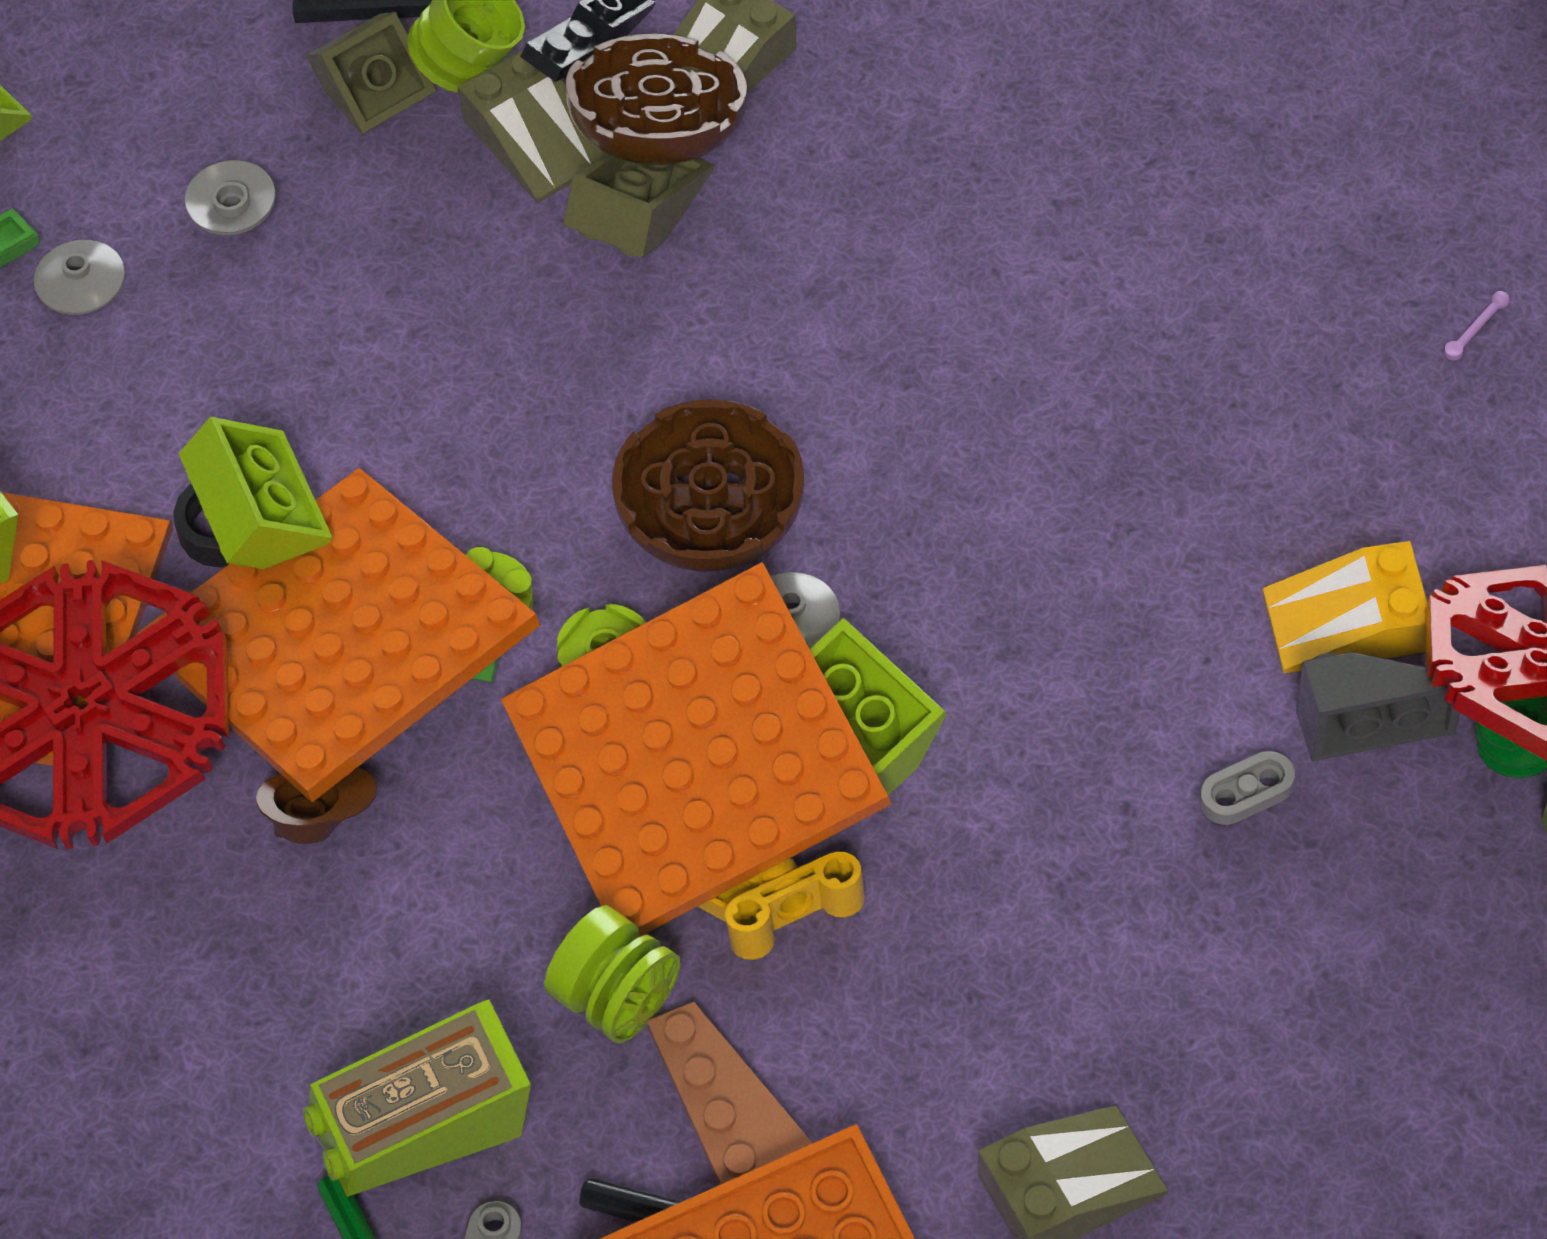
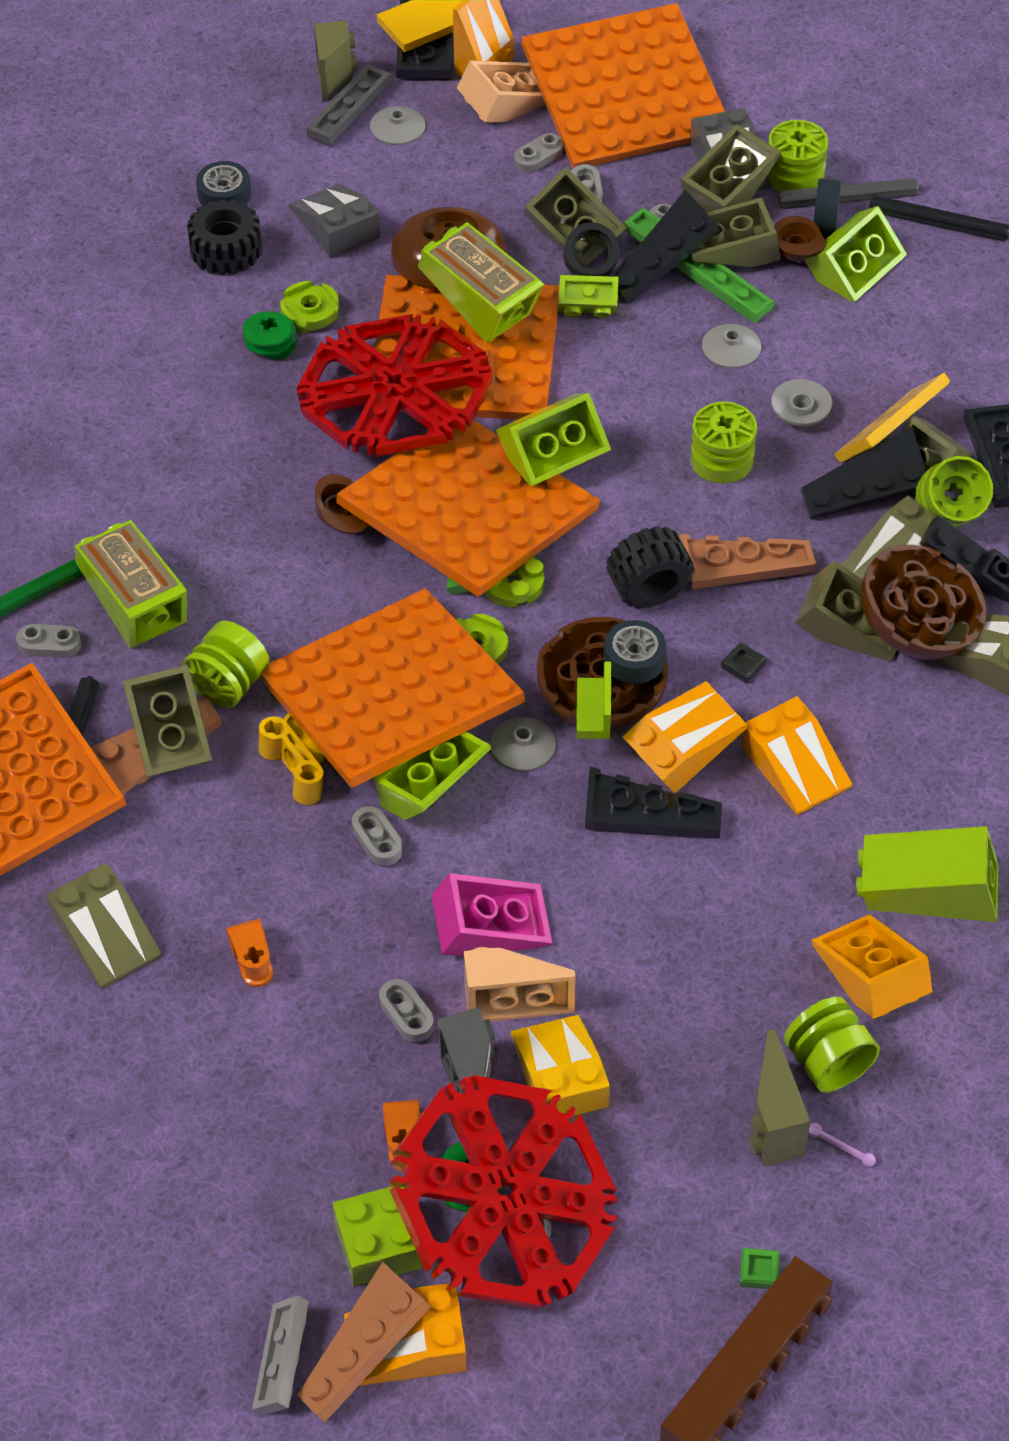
camera: 80 degrees right, 5 degrees down
none -> olive slope [123,665,212,778]
none -> orange piece [226,918,273,987]
none -> light grey plate [352,806,402,866]
none -> orange piece [383,1099,421,1171]
none -> dark pink slope [431,873,552,957]
none -> light nougat slope [464,947,575,1022]
none -> lime panel [576,662,611,739]
none -> black wing [585,767,722,838]
none -> black wheel [603,620,667,684]
none -> black tyre [606,526,695,609]
none -> light orange slope [622,681,749,793]
none -> nougat wing [679,534,816,590]
none -> lime wheel [690,401,757,484]
none -> pearl dark grey tile [721,642,766,684]
none -> light orange slope [740,696,852,815]
none -> olive slope [748,1029,810,1167]
none -> lime wheel [783,996,880,1093]
none -> black wing [801,426,926,519]
none -> light orange slope [812,914,933,1019]
none -> yellow tile [834,373,950,462]
none -> lime slope [856,826,999,922]

